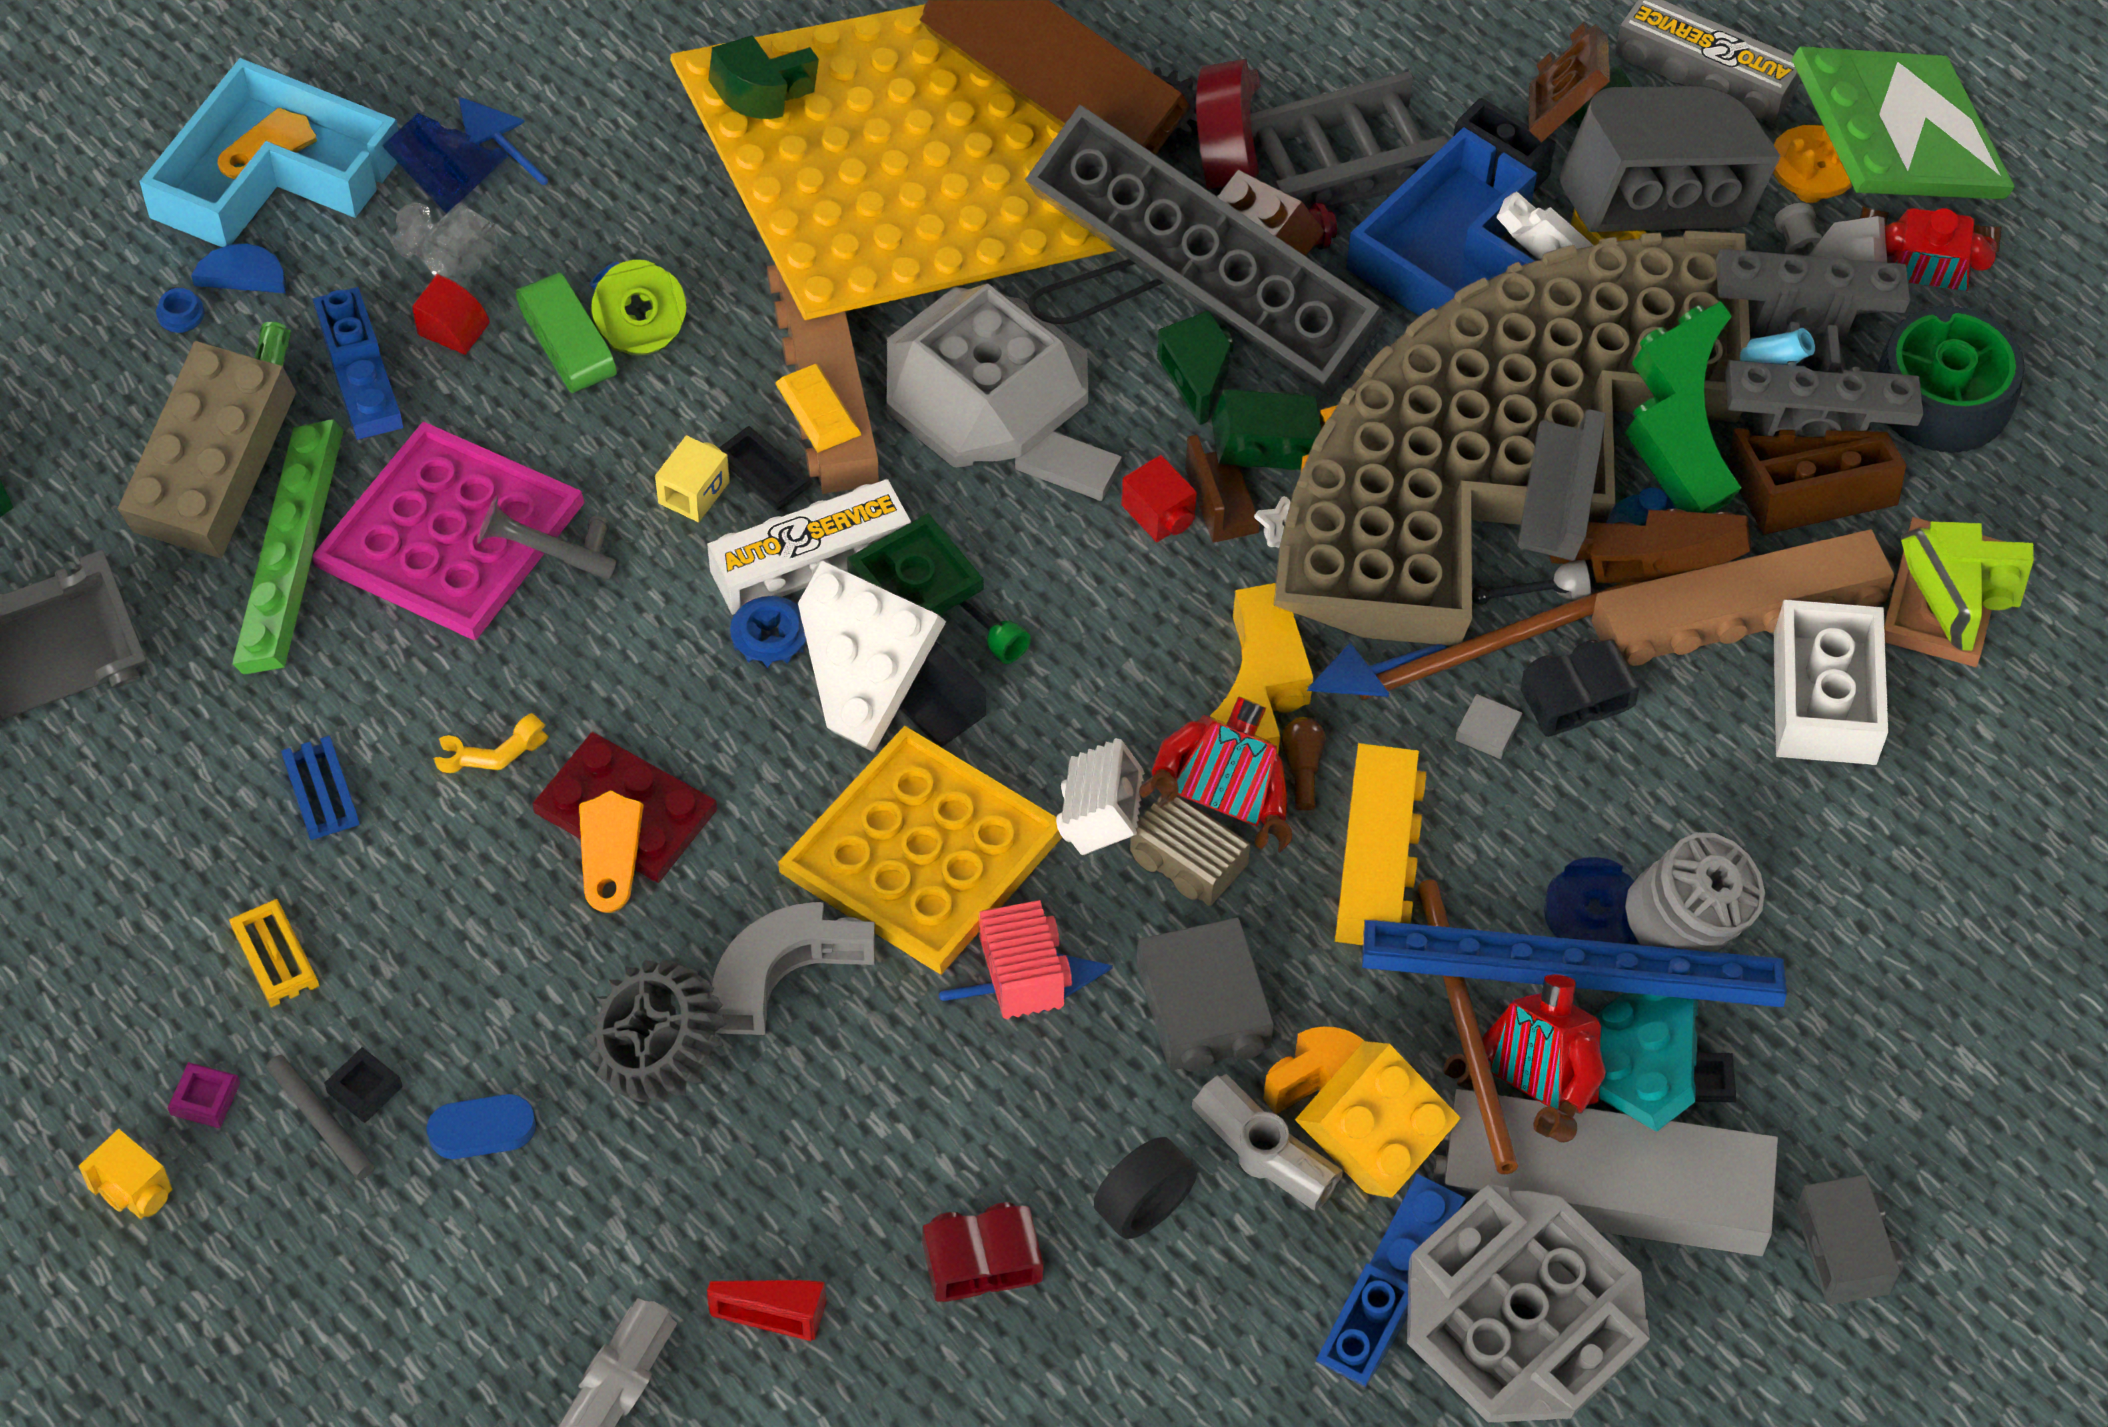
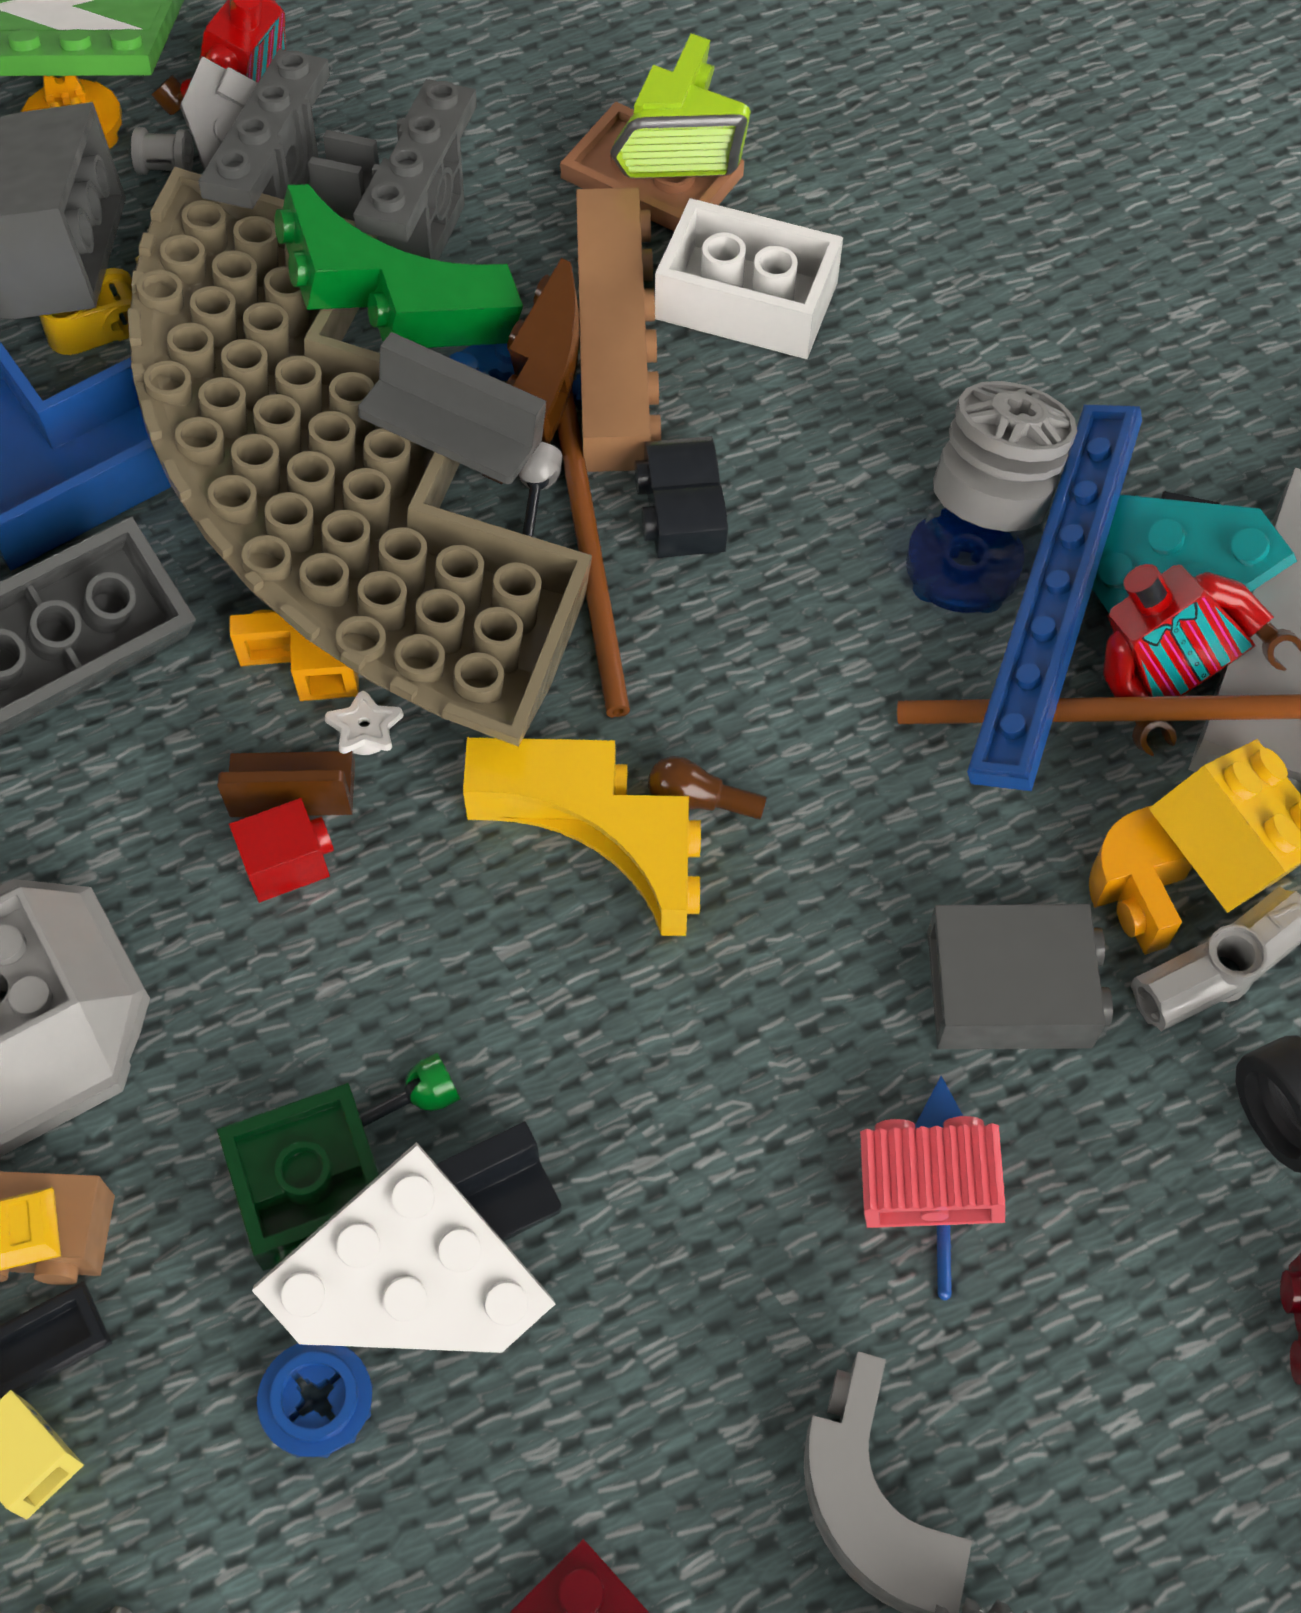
camera: 75 degrees left, 5 degrees up
white brick [707,479,911,615] -> none
yellow plate [778,725,1062,975] -> none
light grey tile [1015,432,1122,501] -> none
white brick [1056,738,1144,855] -> none
dark tan brick [1130,795,1250,906] -> none
torso [1139,696,1292,853] -> none
dark green slope [1157,311,1233,425] -> none
dark green brick [1211,389,1321,470] -> none
blue piece [1307,642,1447,697] -> none
yellow brick [1335,743,1426,945] -> none
light grey tile [1455,694,1522,759] -> none
white hinge [1496,191,1594,260] -> none
reddish brown wedge [1728,428,1907,535] -> none
medium azure cone [1740,328,1815,365] -> none
wheel [1877,306,2025,453] -> none

